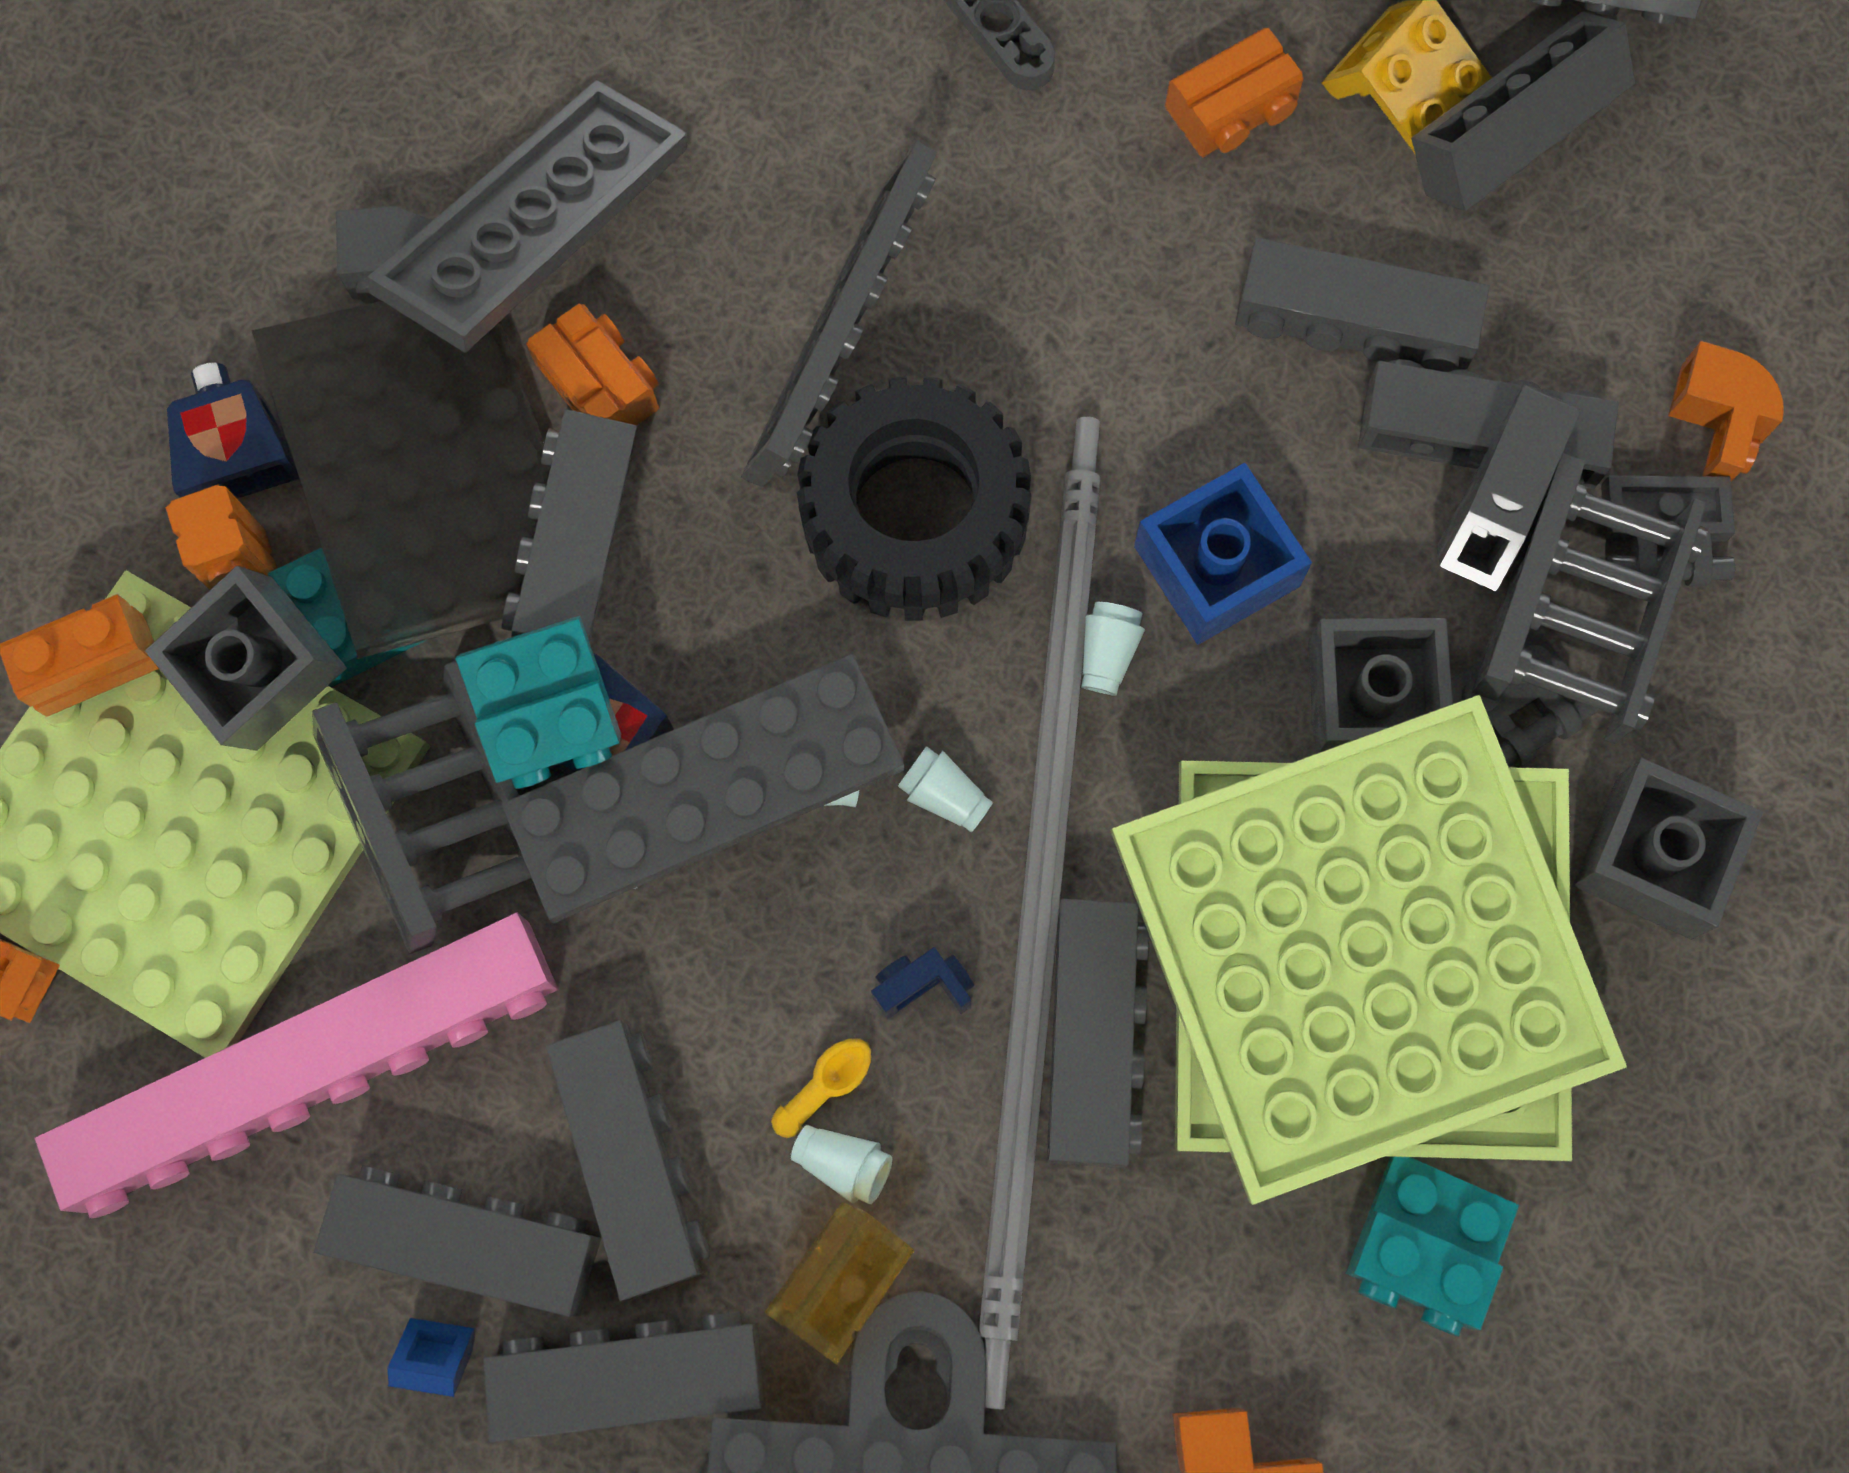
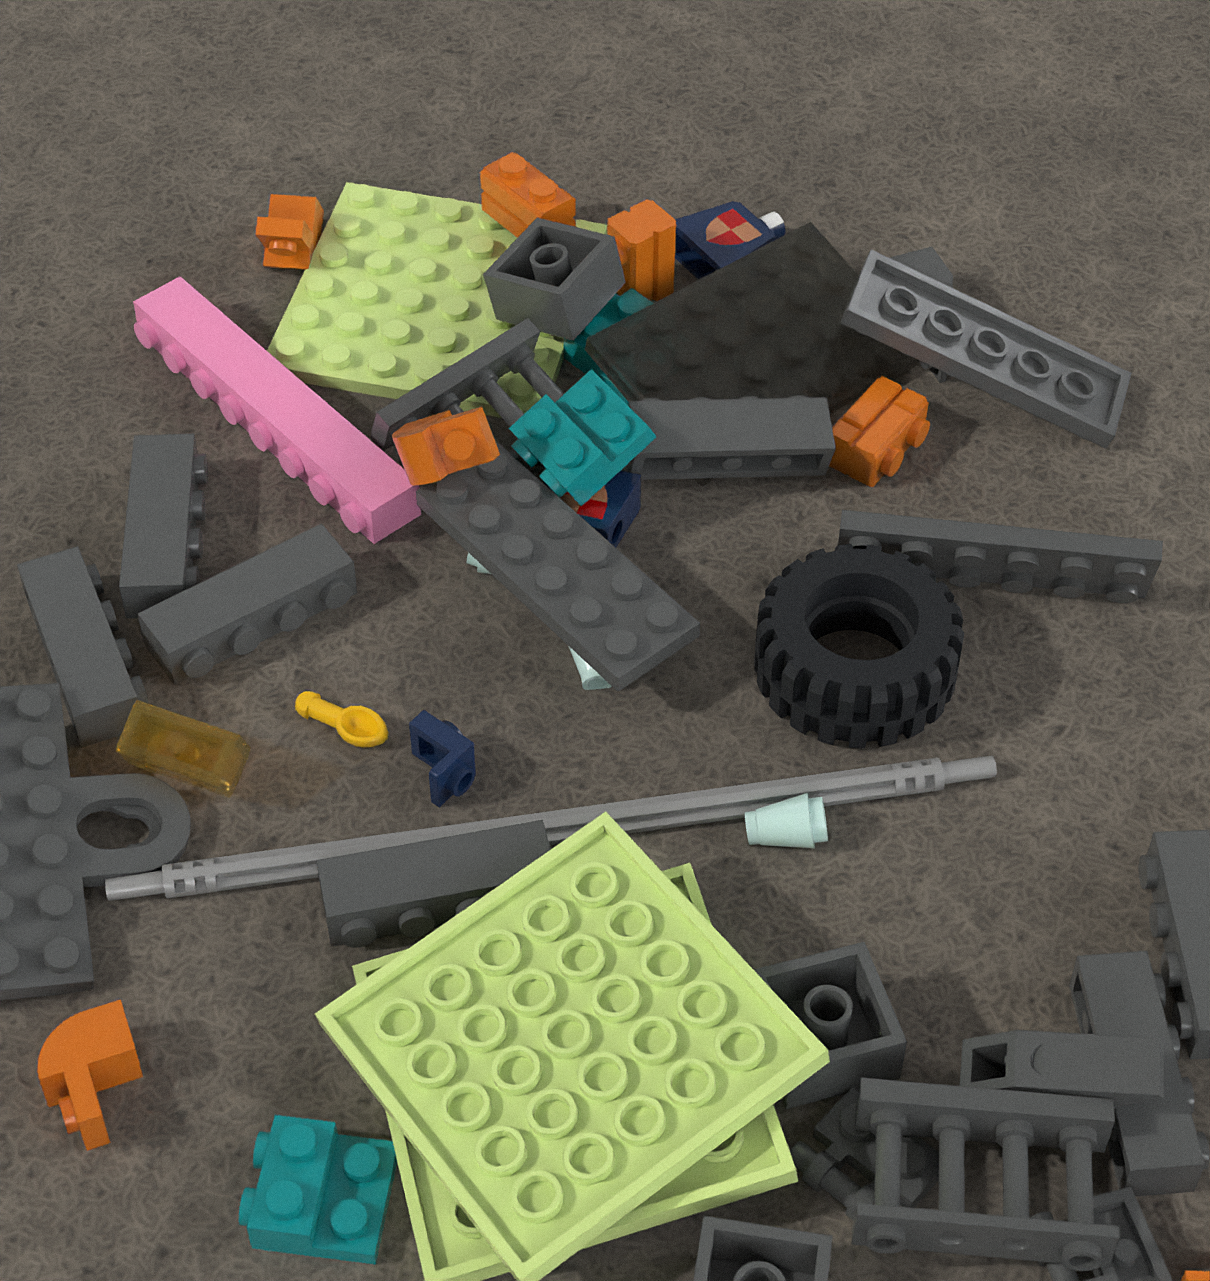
camera: 70 degrees right, 25 degrees down
blue plate [387,1318,474,1397] -> none
light aqua cone [791,1125,892,1204] -> none
light aqua cone [898,746,993,832] -> none
blue brick [1134,463,1312,645] -> none
none -> orange brick [392,406,500,486]

